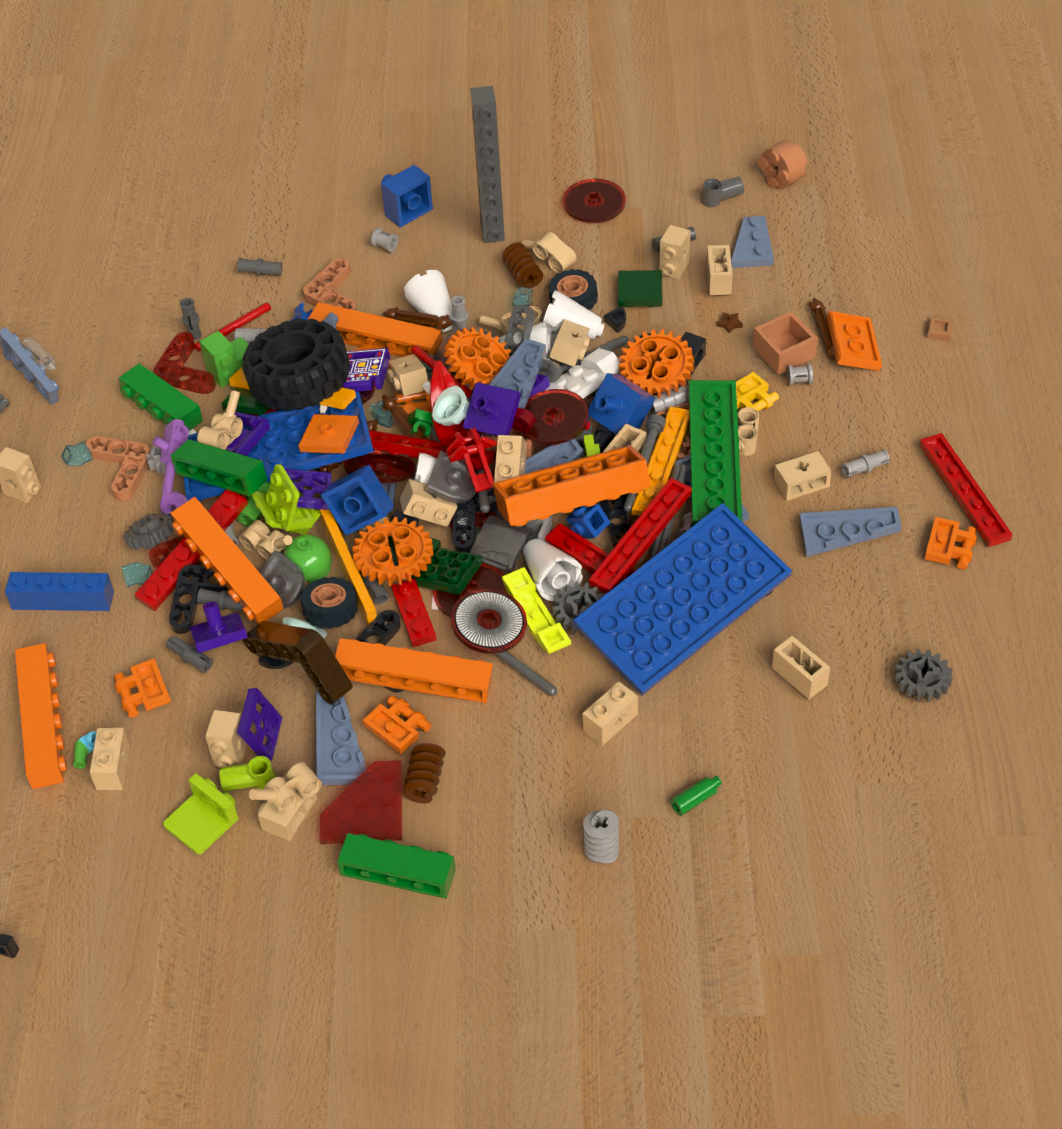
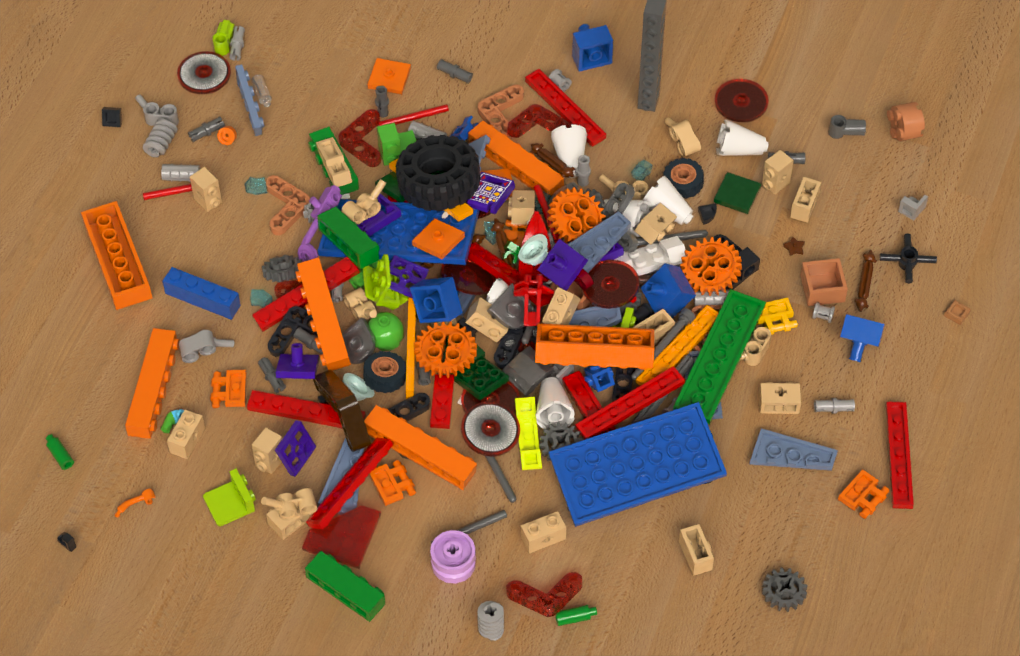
camera: 20 degrees right, 5 degrees up
lime piece [219,756,276,792] -> none
reddish brown piece [403,743,446,803] -> none
reddish brown piece [502,242,543,289] -> none
sand blue wing [731,216,774,268] -> none
orange tile [826,311,882,371] -> none
none -> orange piece [115,489,156,518]
none -> light grey beam [179,330,234,363]
none -> orange tile [217,126,237,145]
none -> red plate [247,390,366,428]
none -> red plate [306,438,394,530]
none -> tan slope [316,137,352,187]
none -> orange plate [367,58,411,95]
none -> lavender wheel [430,530,476,584]
none -> dark grey bar [431,510,507,544]
none -> clear red beam [506,572,583,617]
none -> clear red beam [507,104,573,138]
none -> red plate [525,69,606,147]
none -> white cone [716,120,768,156]
none -> blue brick [840,314,885,362]
none -> black bar [879,233,937,284]
none -> light grey panel [898,195,928,221]

